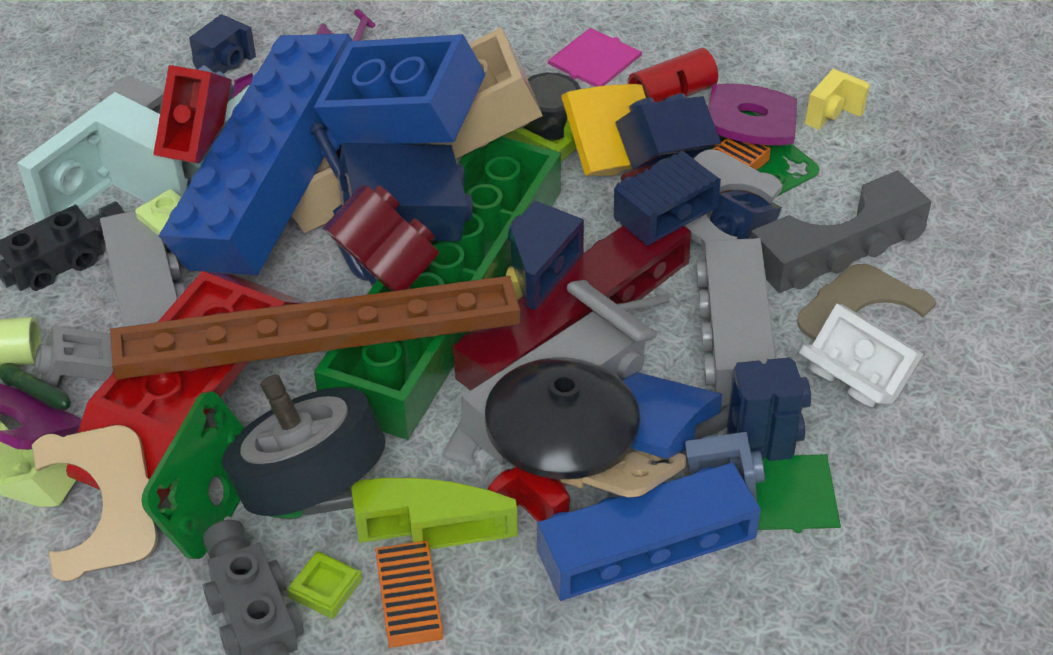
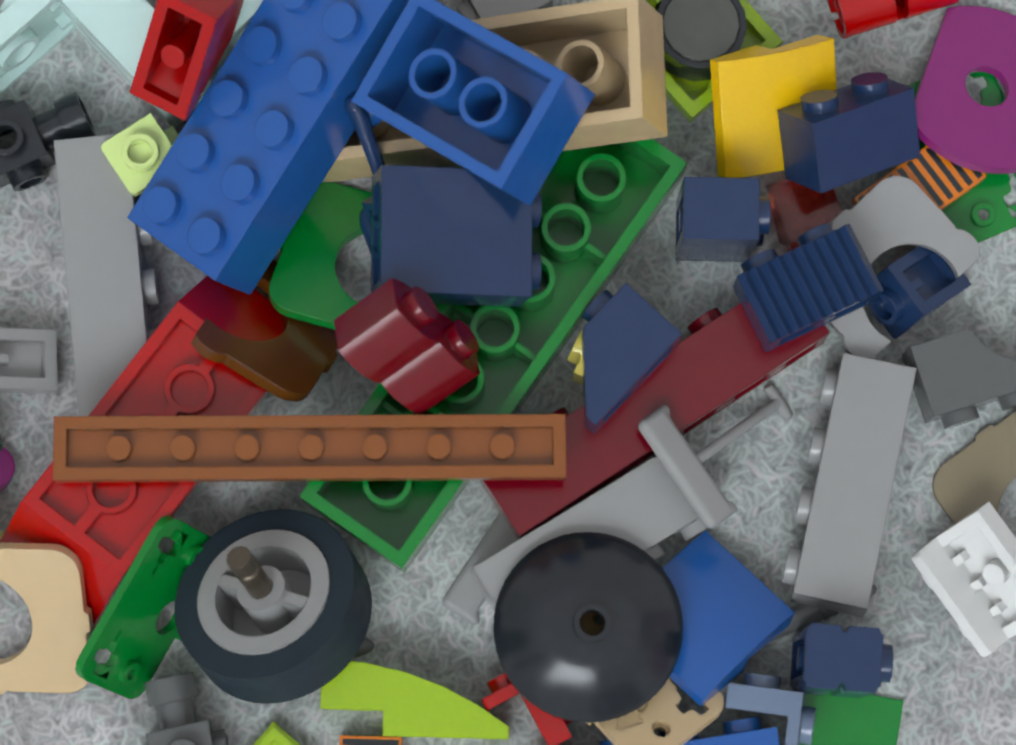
camera: 10 degrees right, 35 degrees up
none -> reddish brown piece [191,259,338,402]
none -> green piece [269,182,372,330]
none -> dark blue brick [675,177,771,262]

